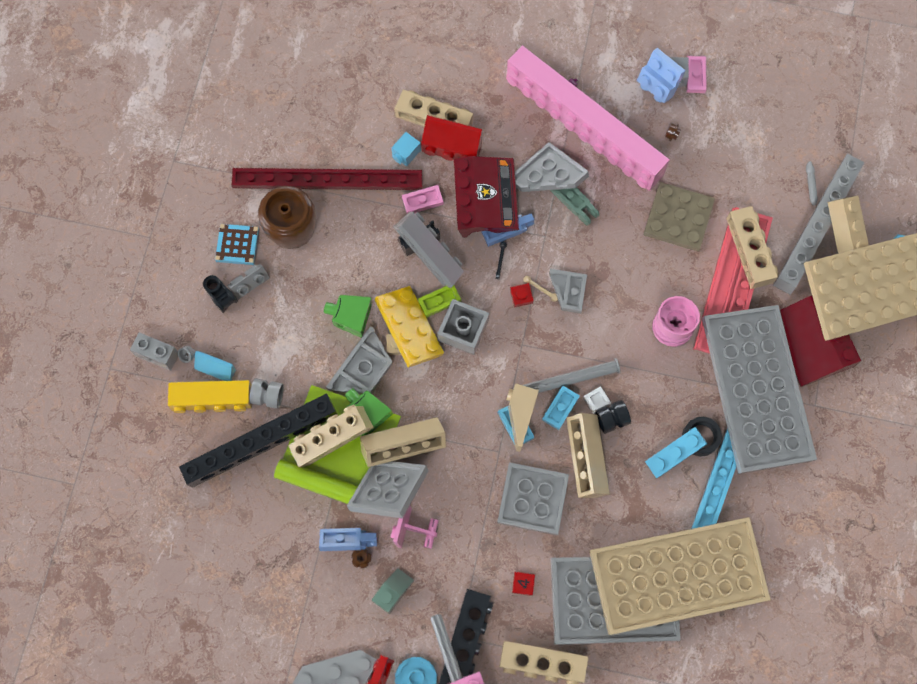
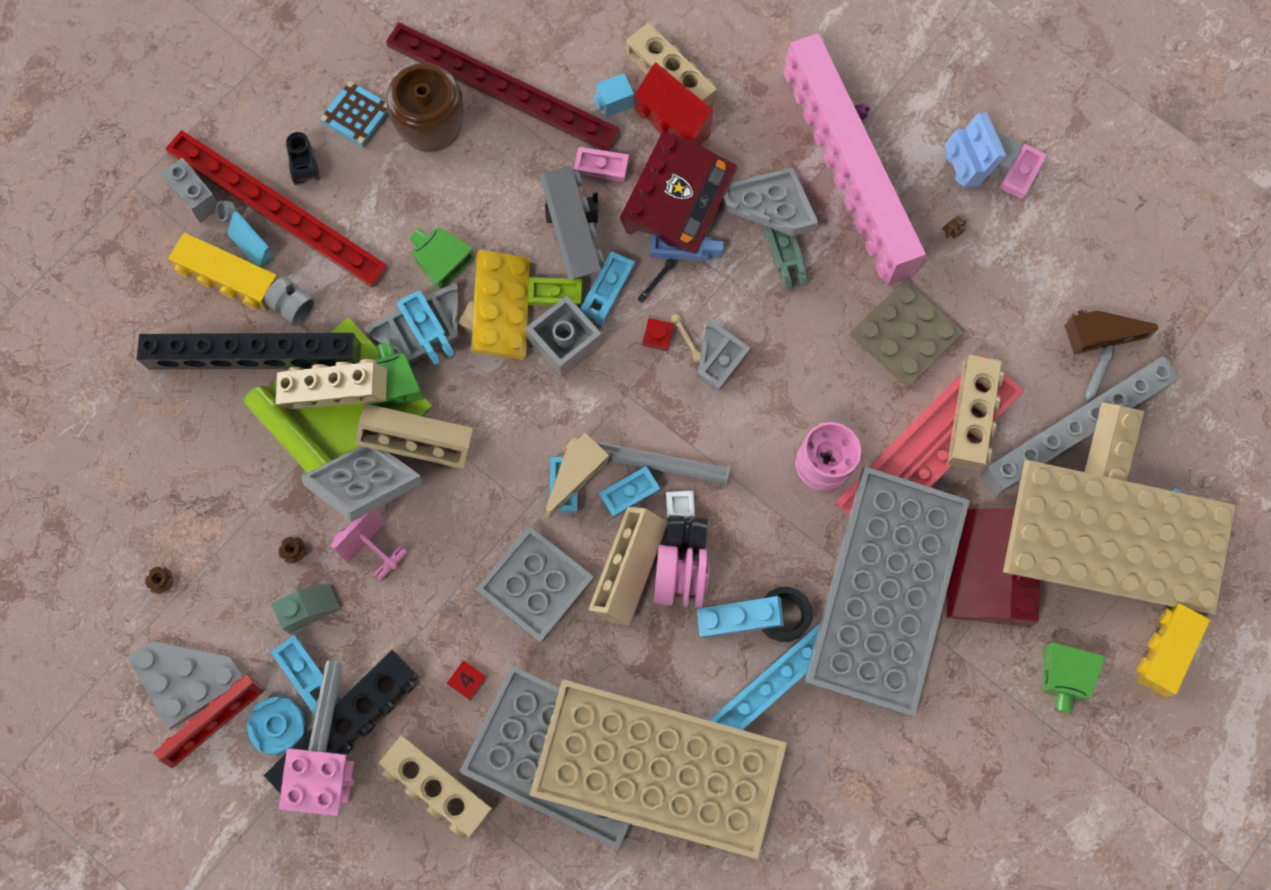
camera: 25 degrees right, 0 degrees up
light grey hinge [228,264,269,300] -> none
medium blue hinge [319,528,377,551] -> none
none -> reddish brown plate [145,567,173,594]
none -> red plate [165,130,388,288]
none -> medium azure plate [271,635,341,715]
none -> medium azure hinge [396,290,455,365]
none -> medium azure plate [580,251,635,327]
none -> bright pink wheel [654,545,710,609]
none -> bright green torso [1043,642,1105,715]
none -> reddish brown slope [1064,310,1159,354]

